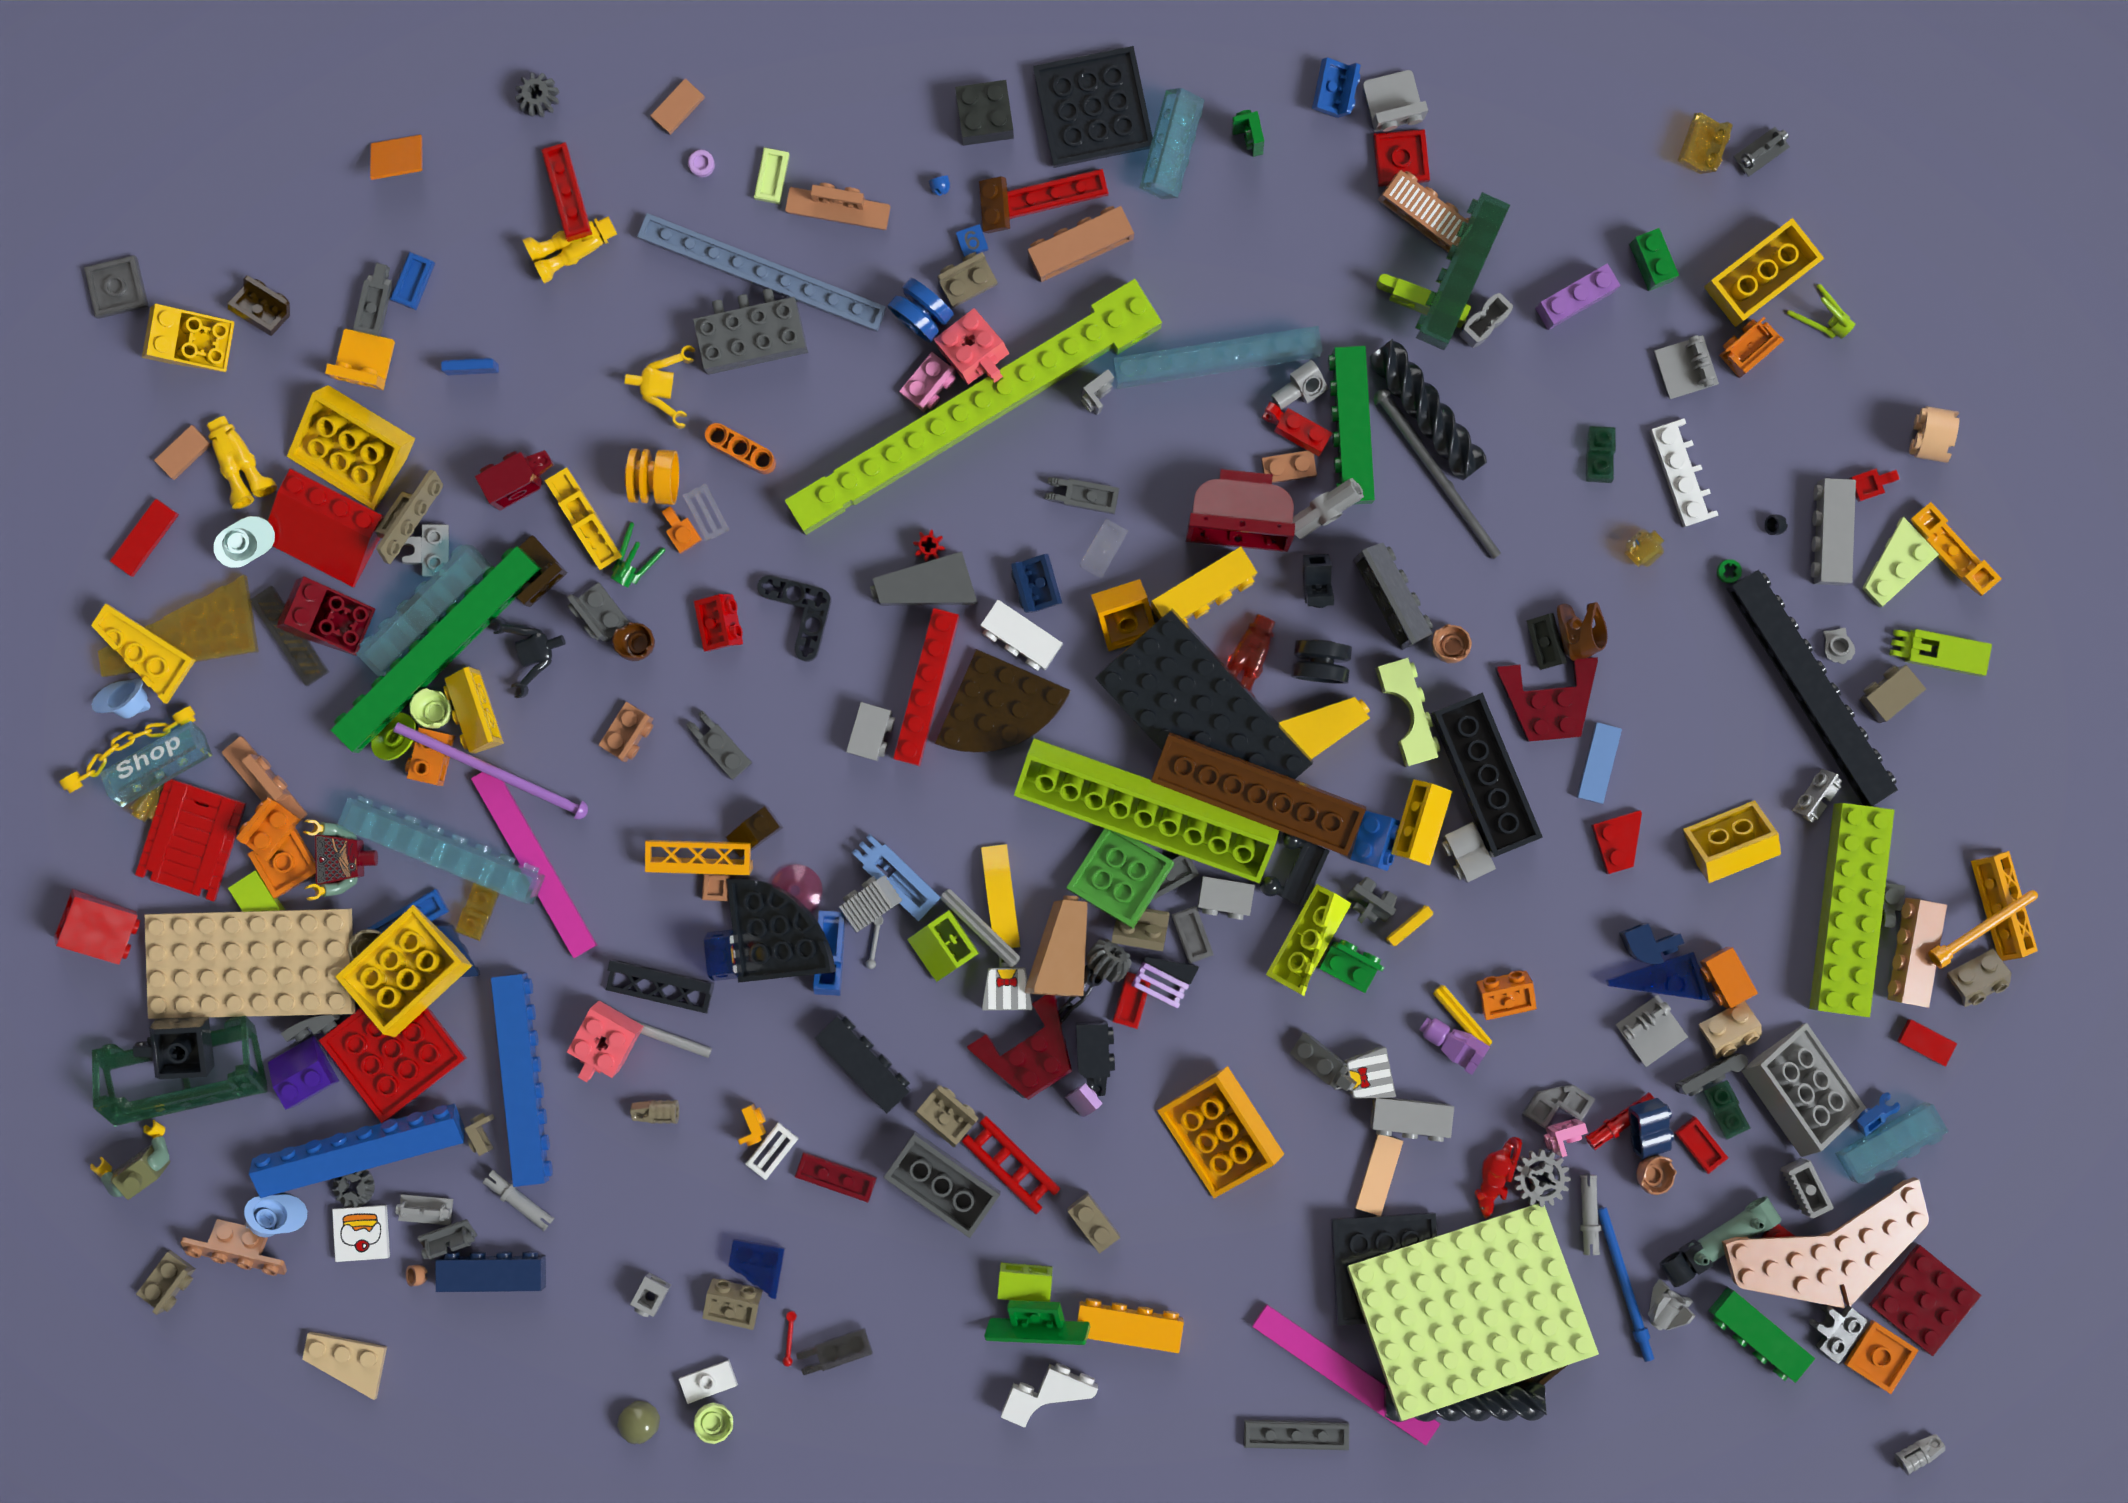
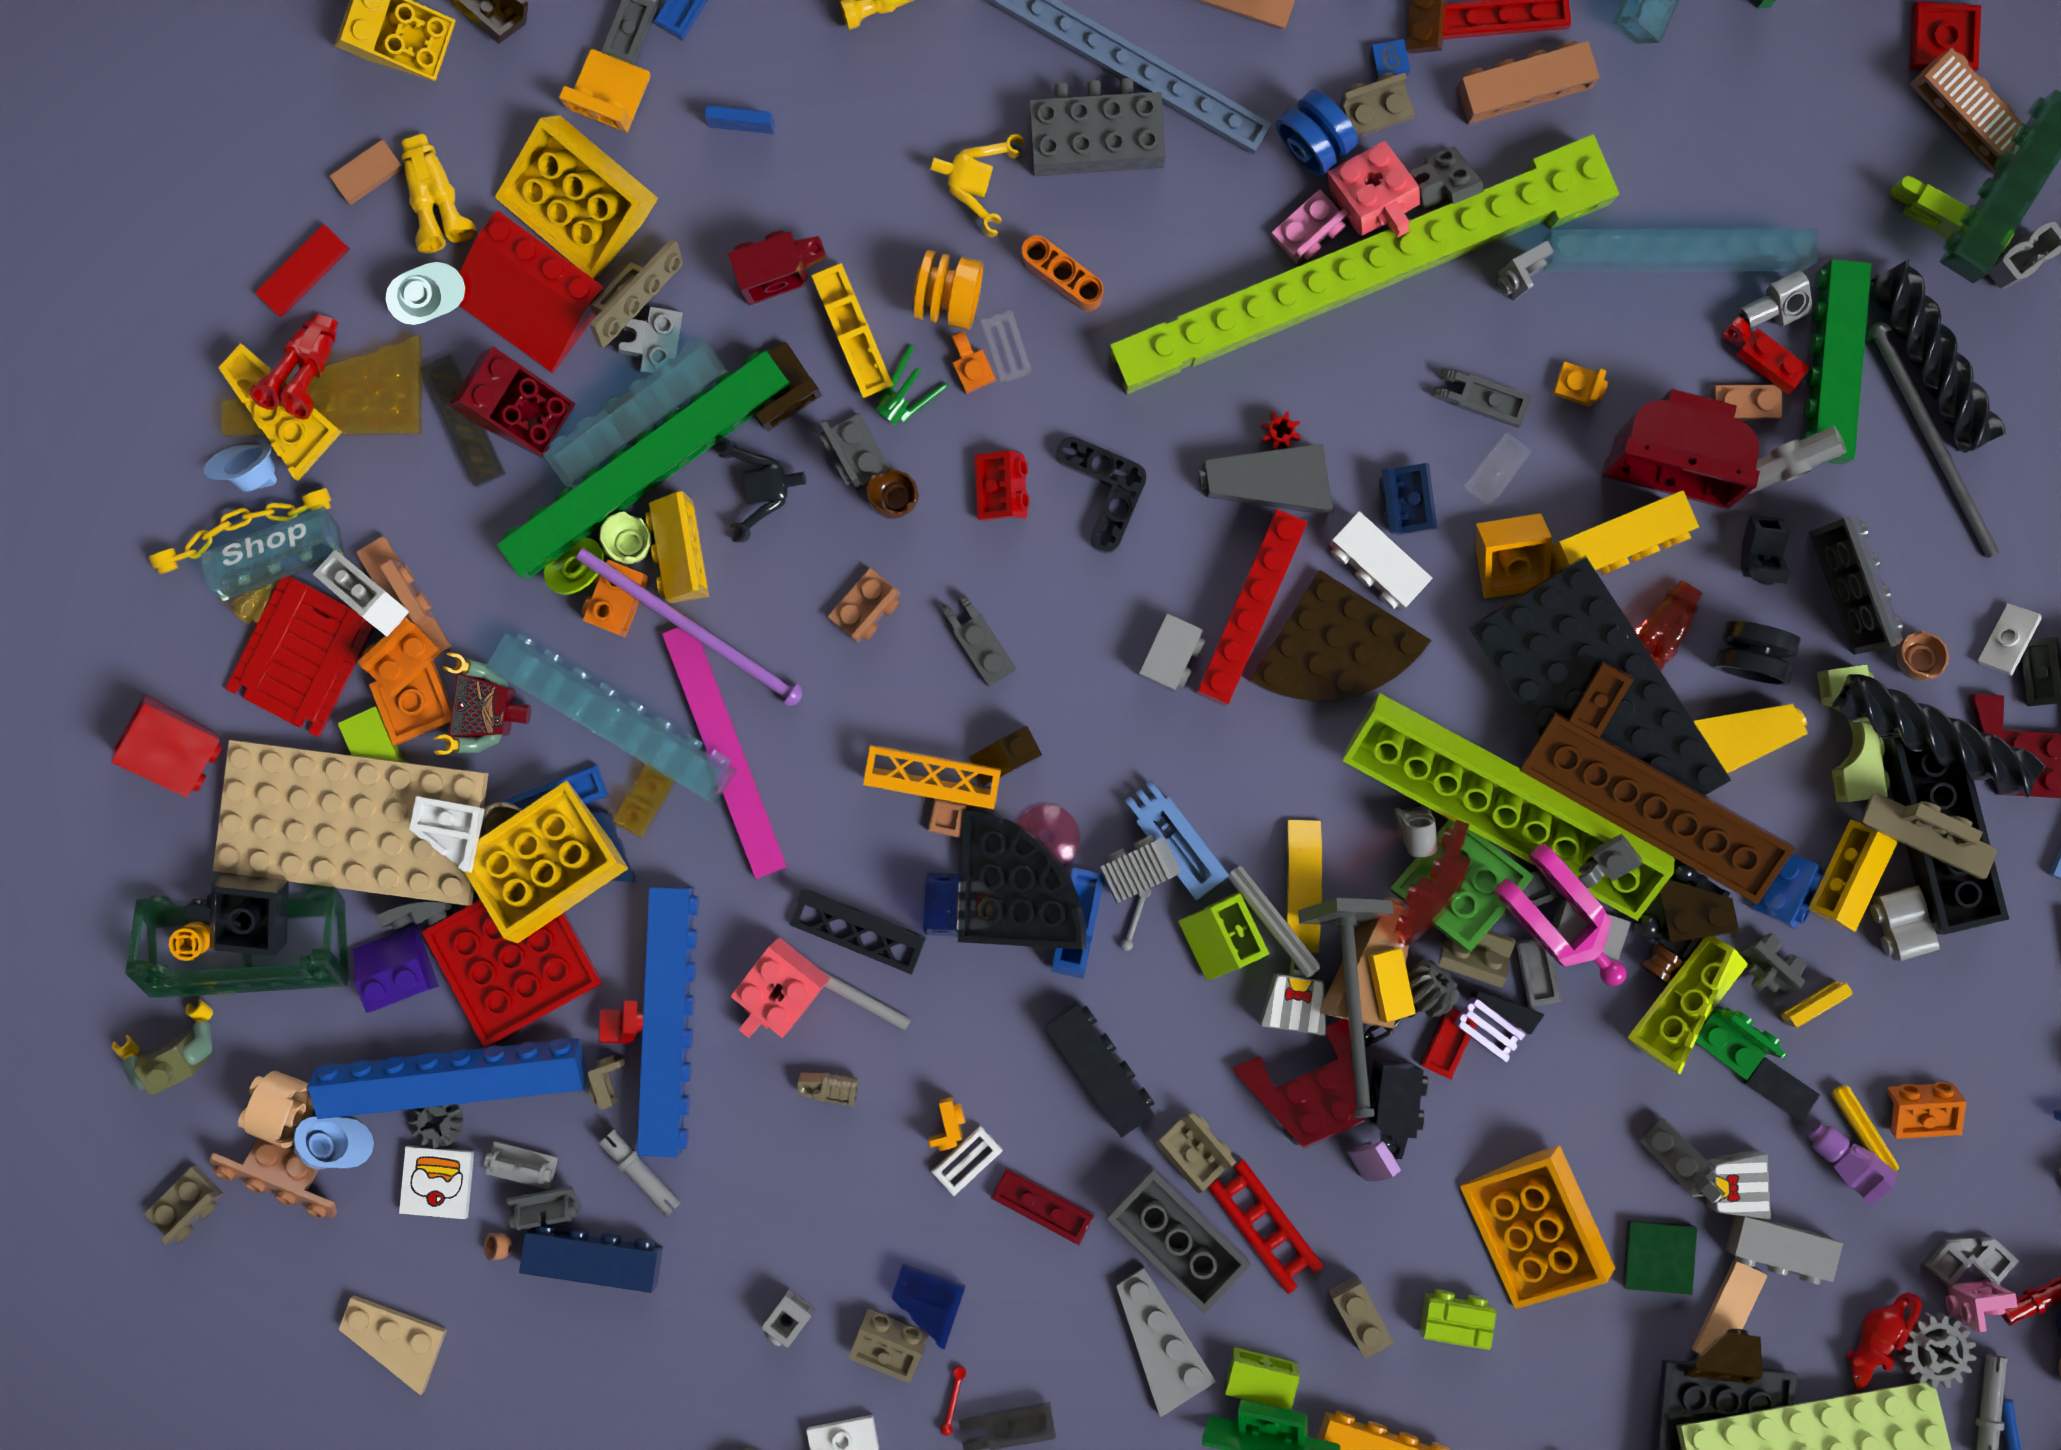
camera: 20 degrees right, 0 degrees up
none -> light orange wheel [168,921,210,961]
none -> light nougat brick [238,1071,314,1148]
none -> red piece [250,314,339,420]
none -> white brick [313,550,409,637]
none -> white wing [409,796,485,873]
none -> red bracket [598,1001,643,1044]
none -> light grey wing [1116,1265,1216,1418]
none -> dark grey tile [1298,898,1394,1118]
none -> yellow tile [1367,948,1416,1022]
none -> light grey piece [1394,804,1438,857]
none -> clear red slope [1394,819,1471,948]
none -> dark grey plate [1409,146,1484,208]
none -> lime brick [1419,1289,1496,1350]
none -> dark pink piece [1493,843,1627,986]
none -> light orange bracket [1552,362,1608,407]
none -> reddish brown plate [1569,661,1634,737]
none -> dark grey plate [1578,833,1642,888]
none -> dark green tile [1623,1220,1697,1295]
none -> reddish brown wheel [1640,943,1684,985]
none -> dark brown wing [1660,880,1739,943]
none -> dark brown slope [1683,1329,1763,1385]
none -> black tile [1743,1057,1820,1122]
none -> black piece [1832,674,2045,798]
none -> dark tan bracket [1861,793,1997,879]
none -> white plate [1978,603,2042,676]

